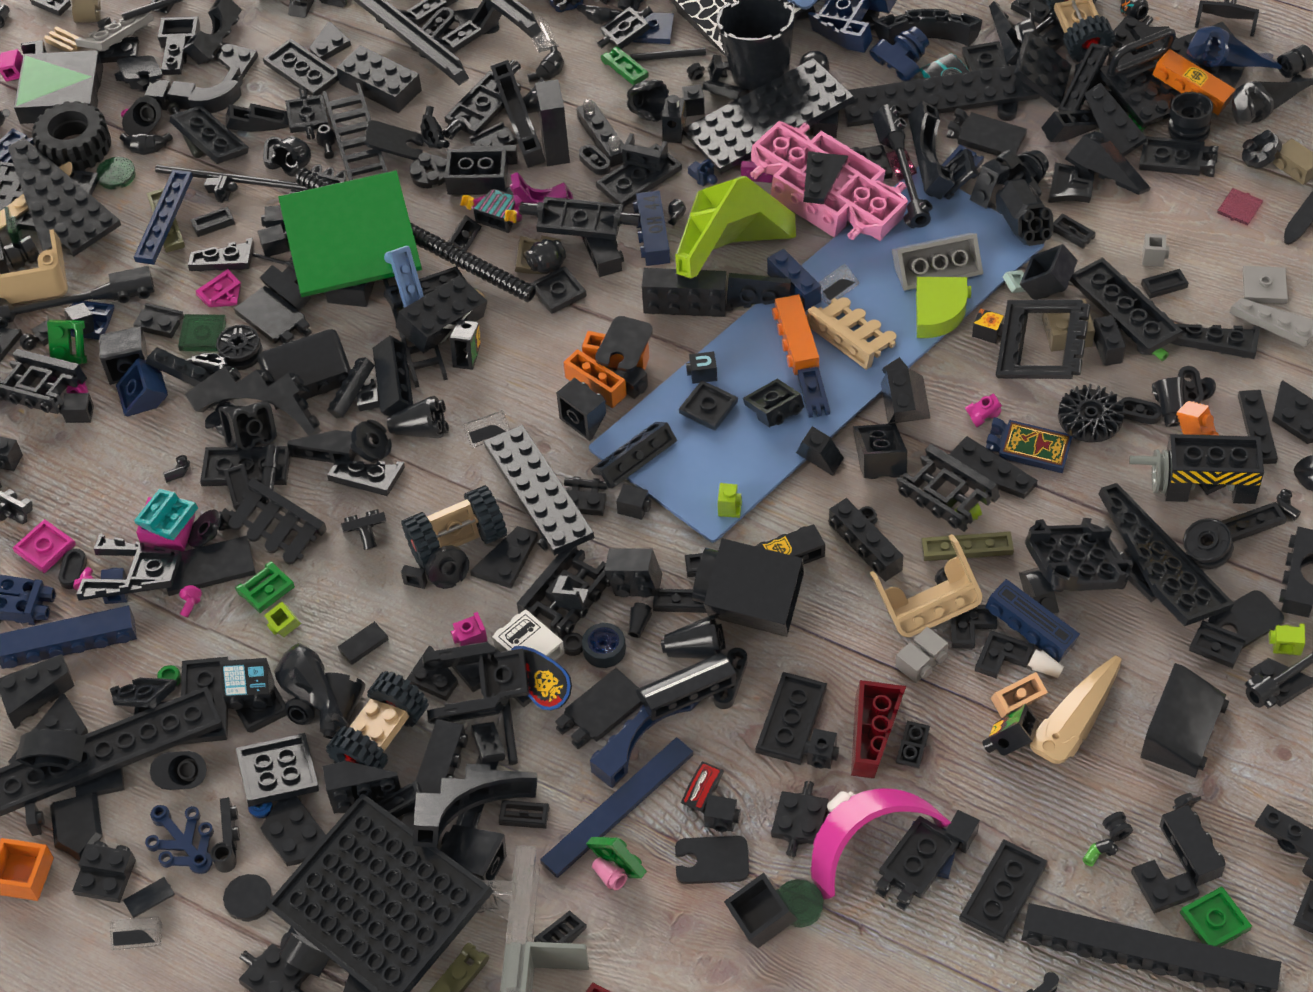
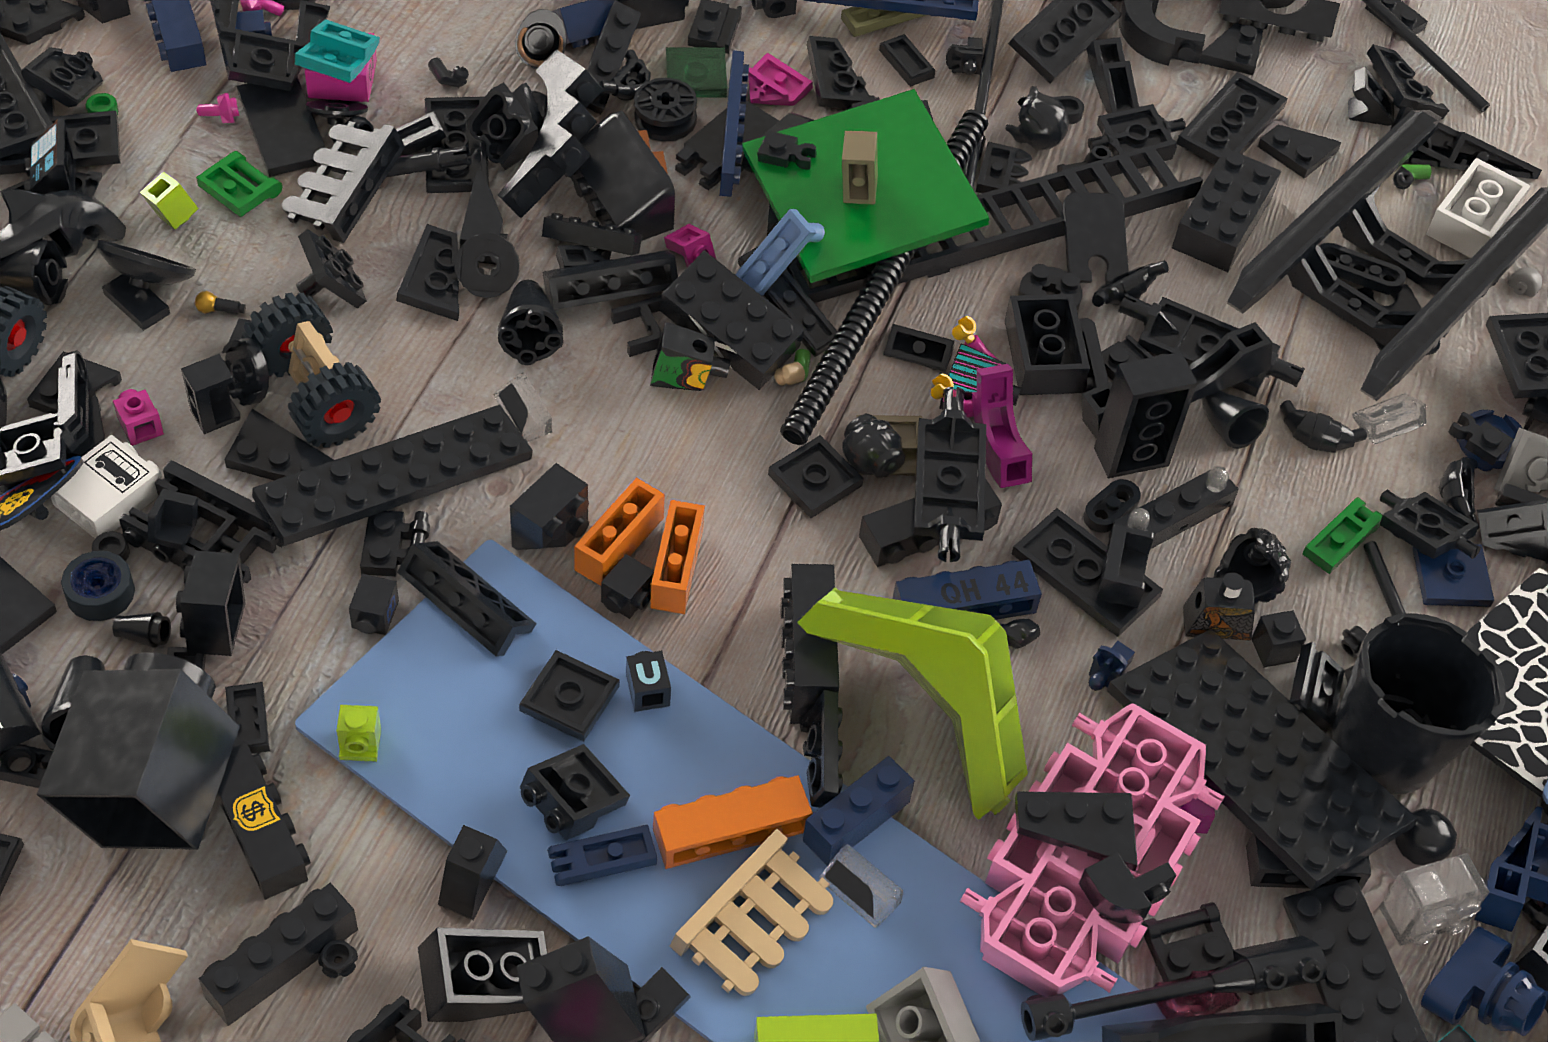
camera: 75 degrees right, 0 degrees up
black piece [595,316,653,372] -> none
none -> black dish [96,240,196,289]
none -> black panel [181,354,241,434]
none -> piece [195,291,246,314]
none -> piece [514,9,566,69]
none -> dark pink bracket [664,224,716,267]
none -> dark blue plate [719,50,749,197]
none -> black plate [757,130,817,170]
none -> dark tan brick [842,131,878,204]
none -> black brick [1078,852,1176,924]
none -> clear brick [1379,853,1490,946]

